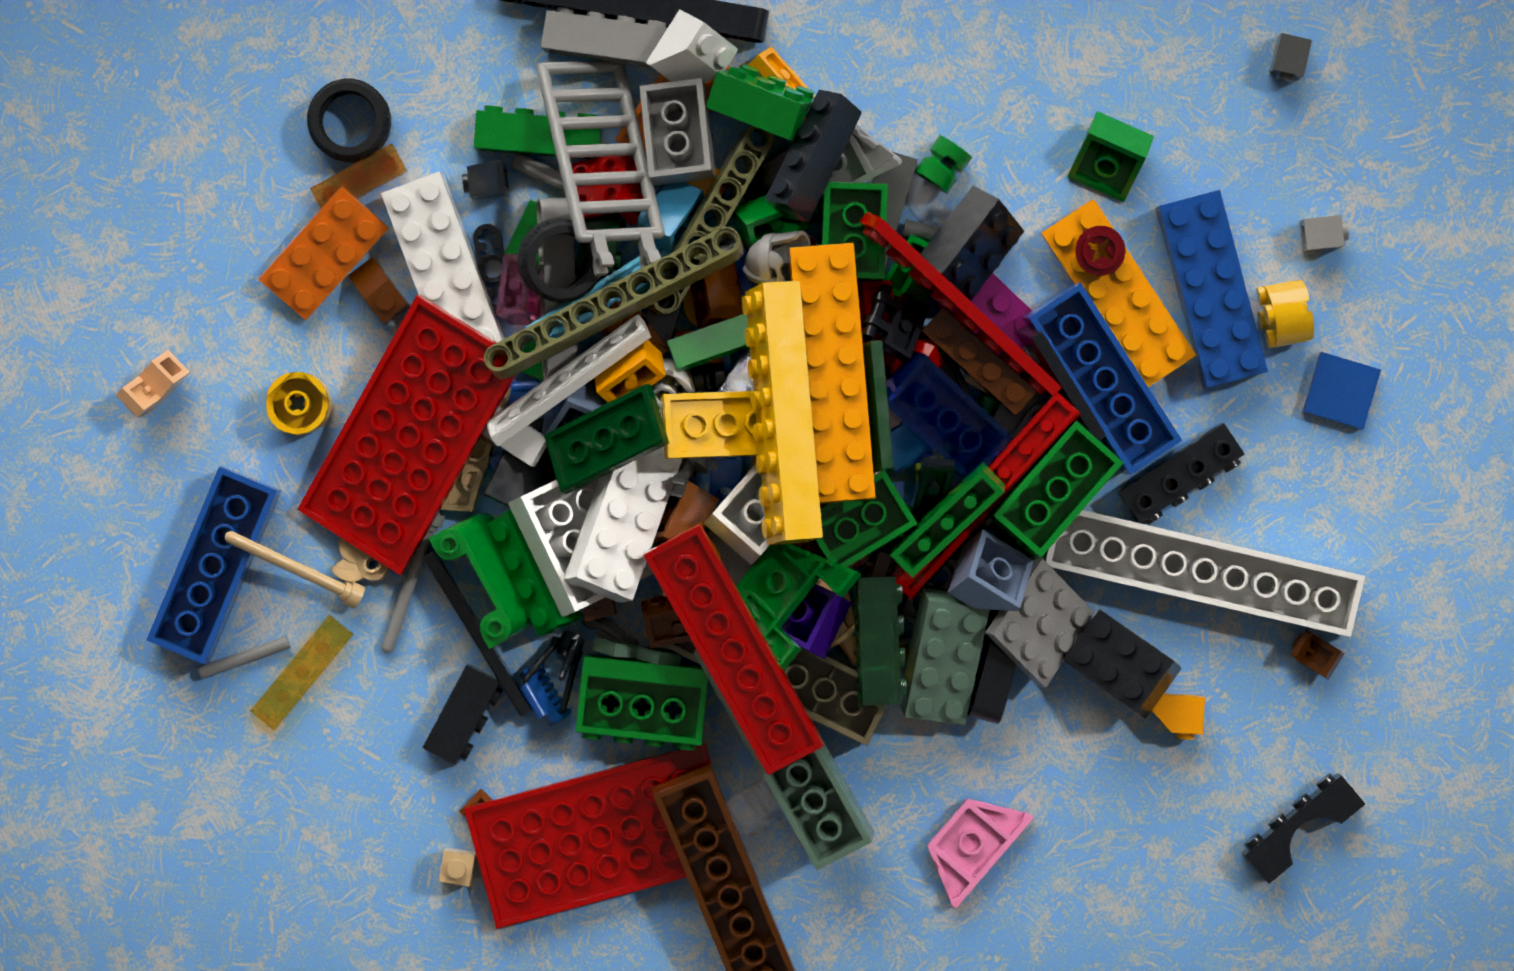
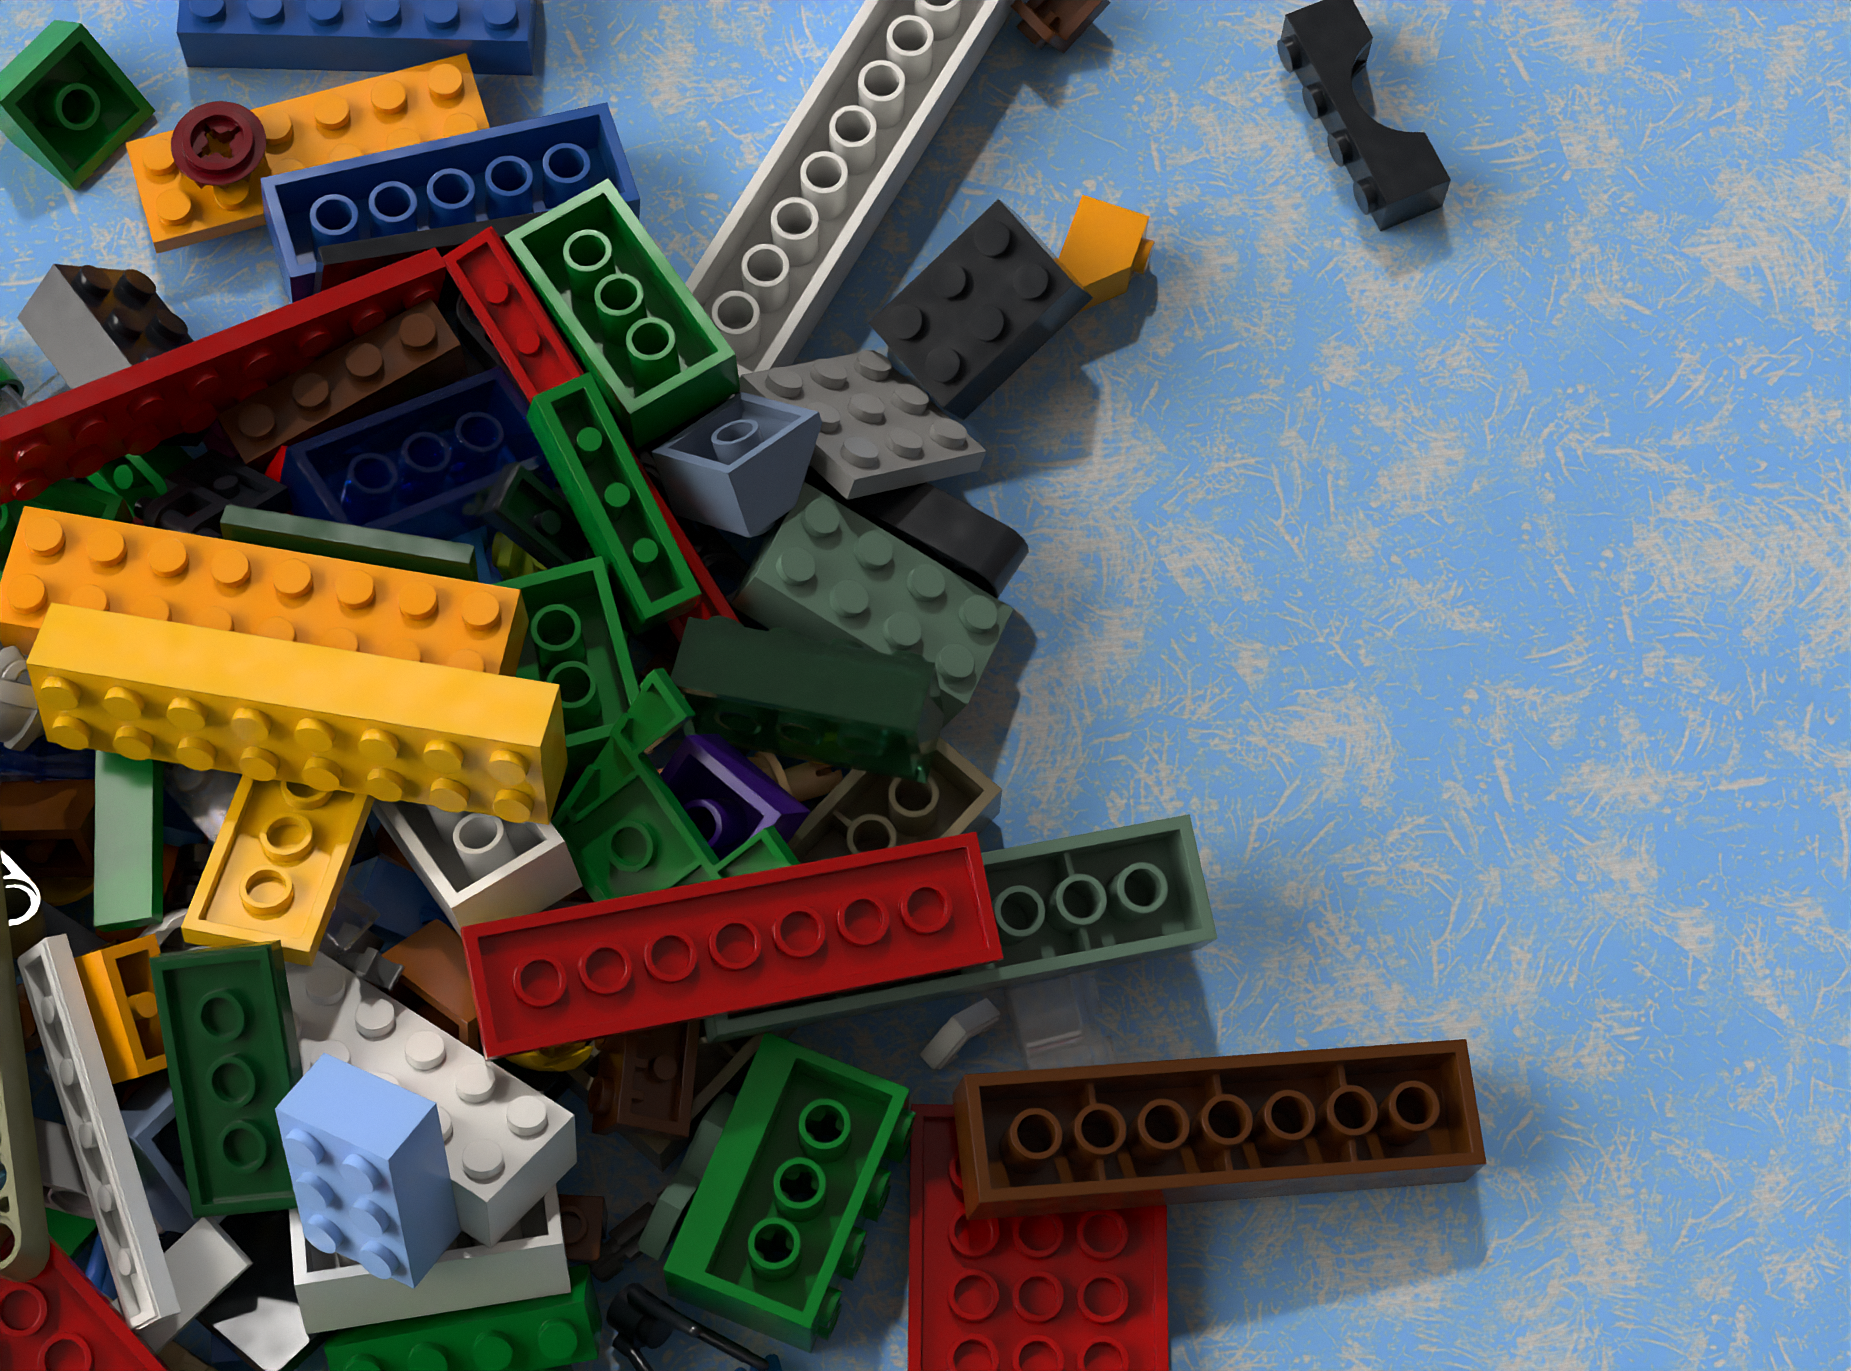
camera: 80 degrees left, 20 degrees down
bright pink wing [927,798,1034,909] -> none
black brick [1117,423,1245,525] -> none
none -> light blue brick [275,1053,461,1289]
none -> white tile [919,998,1001,1071]

